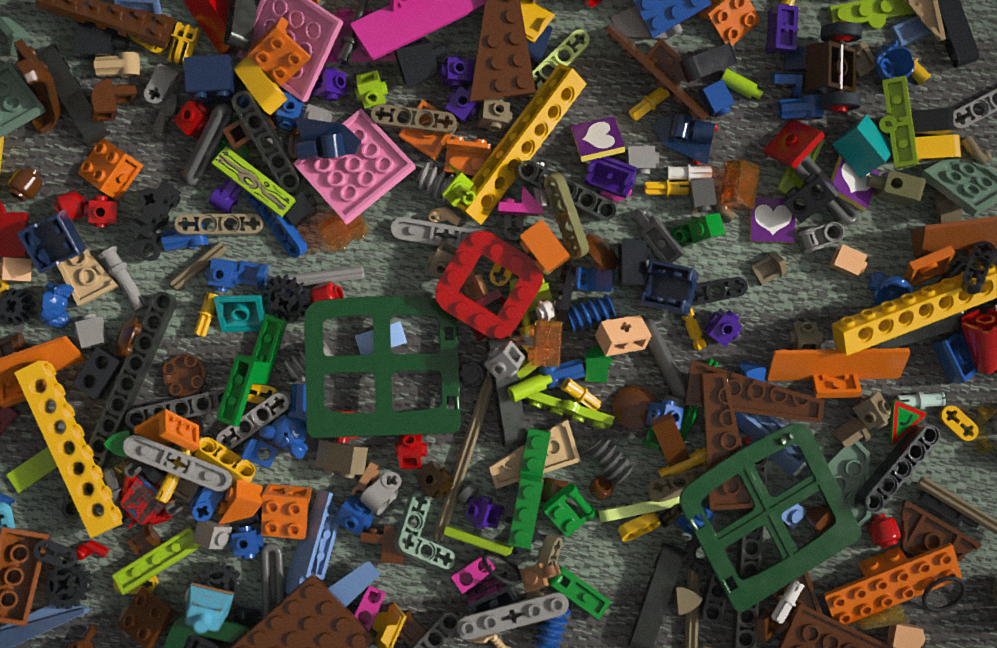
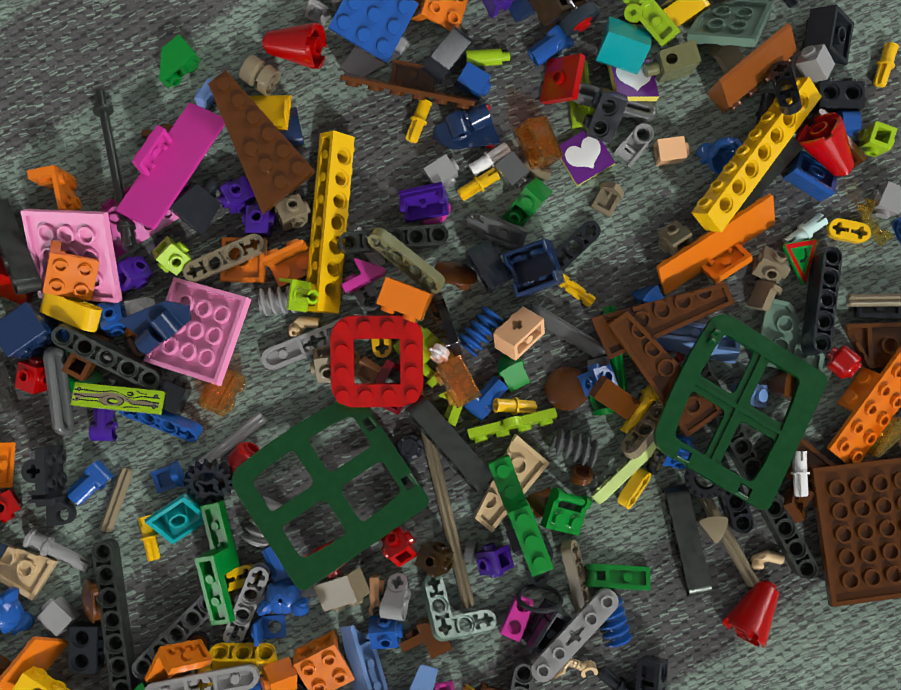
camera: 30 degrees left, 0 degrees up
reddish brown dish [162,353,207,398] -> none
dark tan beam [174,214,264,236] -> none
blue brick [206,258,240,292] -> none
light blue slope [355,322,407,355] -> none
lime tile [444,525,513,556] -> none
light grey brick [484,340,525,381] -> none
lime cylinder [507,374,552,403] -> none
medium nougat plate [520,563,561,592] -> none
yellowish green beam [528,30,590,97] -> none
tile [571,116,625,162] -> none
blue bracket [575,267,614,292] -> none
dark purple brick [704,308,742,347] -> none
blue tile [770,72,803,98] -> none
orange plate [903,246,955,286] -> none

